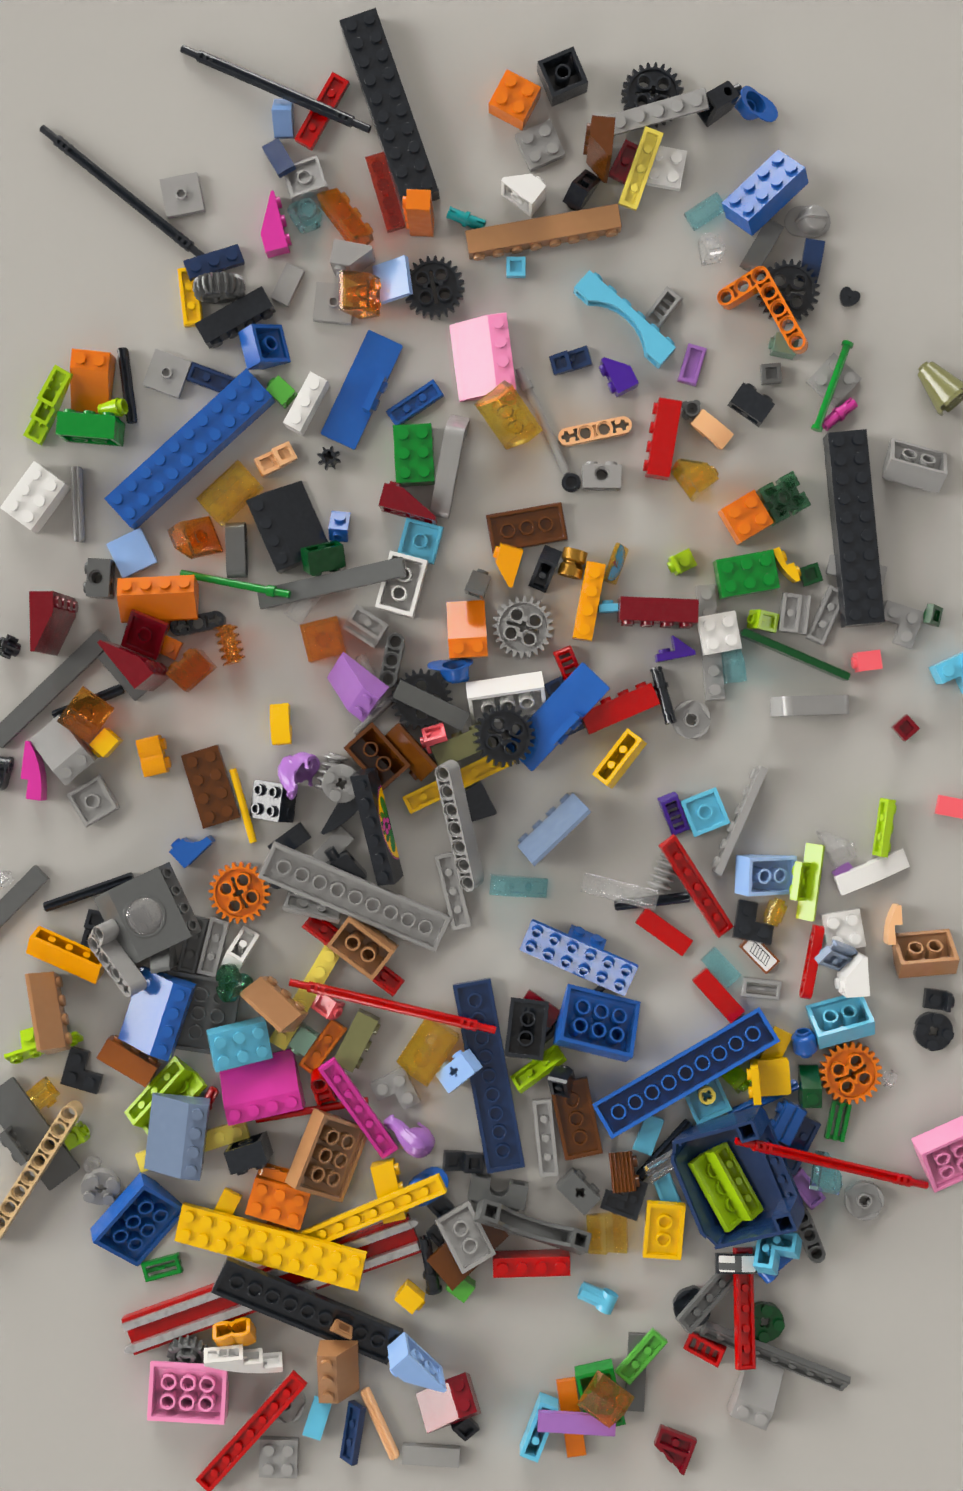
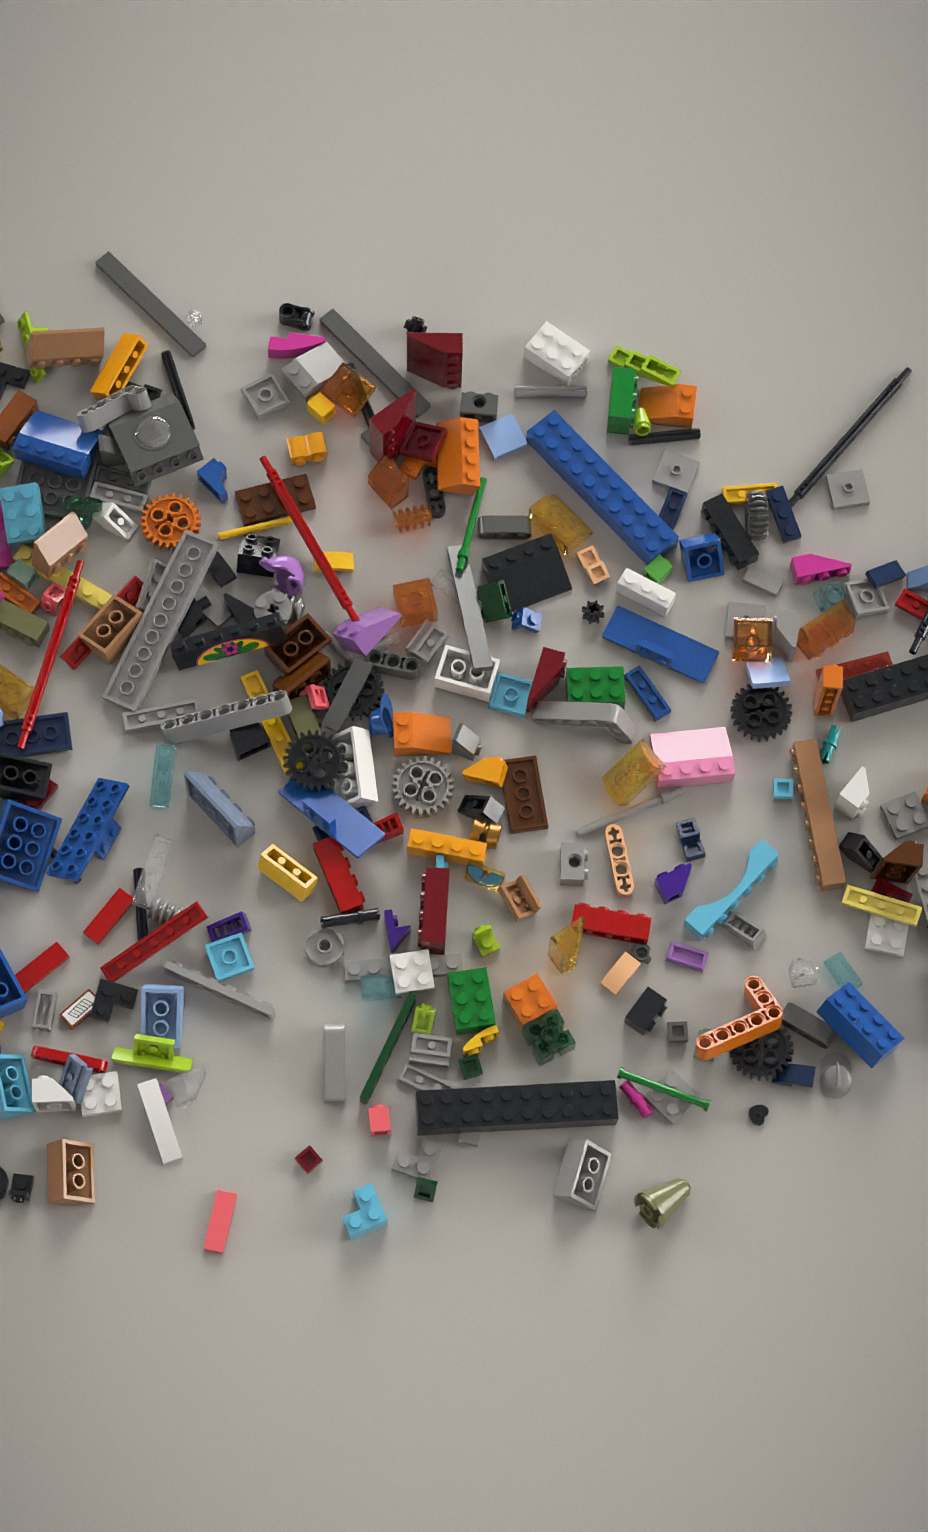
camera: 85 degrees right, 20 degrees down
clear orange slope [167,516,223,559] -> none
black plate [562,473,581,493] -> none
clear light blue tile [700,947,741,988] -> none
clear yellow brick [763,897,788,927] -> none
lime plate [872,798,896,858] -> none
light nougat slope [883,903,903,945] -> none
none -> red axle [259,456,360,622]
none -> medium nougat bracket [497,875,542,922]

